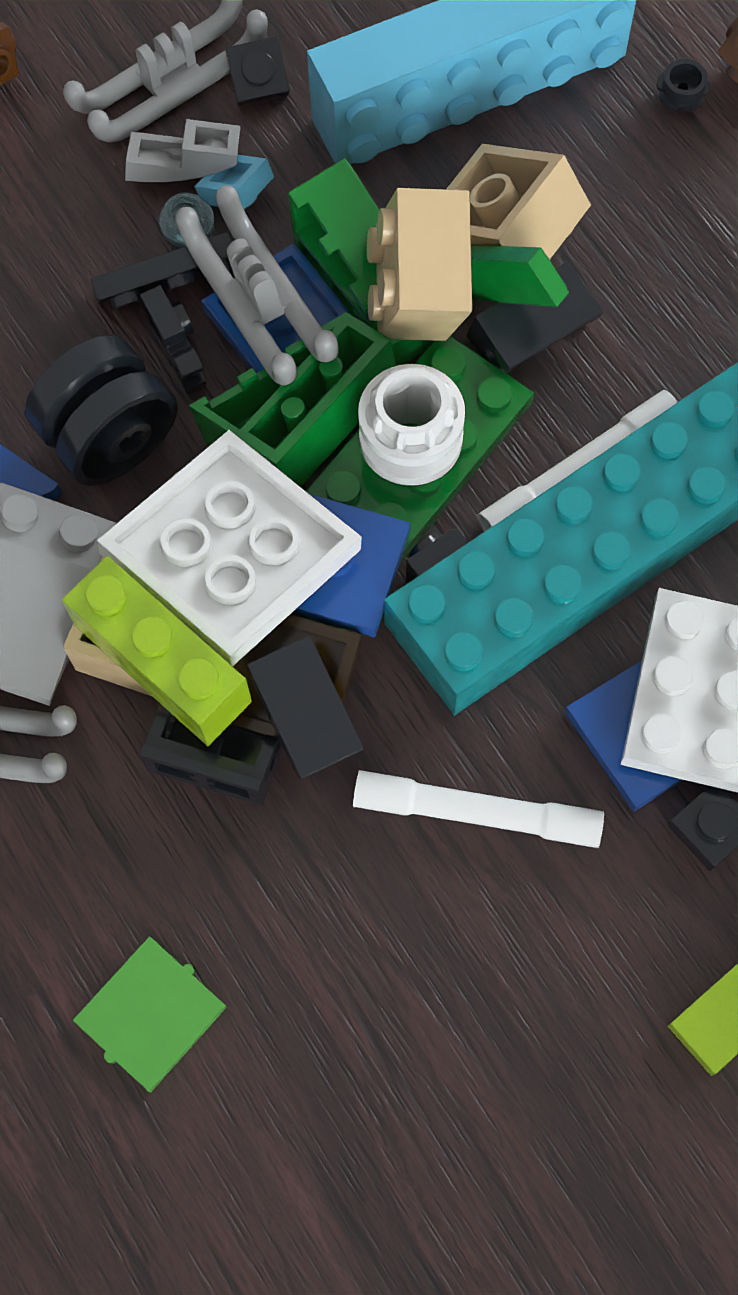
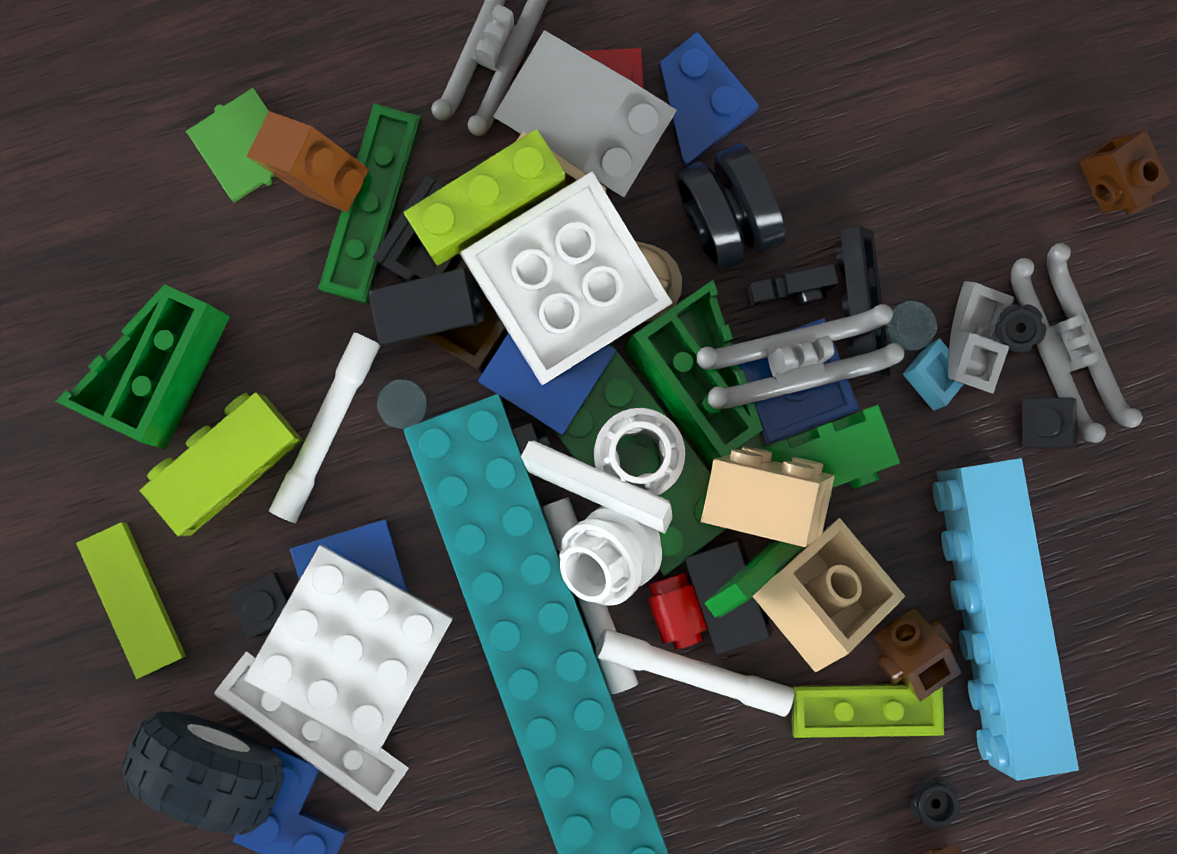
camera: 100 degrees right, 15 degrees up
none -> green wedge [55,284,230,450]
none -> lime brick [139,392,304,536]
none -> dark orange brick [247,111,369,213]
none -> green tile [318,103,422,304]
none -> clear light blue plate [377,379,427,429]
none -> white tile [521,441,673,534]
none -> white piece [559,506,662,605]
none -> white piece [596,629,794,717]
none -> red brick [647,572,708,650]
none -> lime tile [791,684,944,738]
none -> reddish brown brick [874,608,961,702]
none -> black plate [995,304,1046,353]

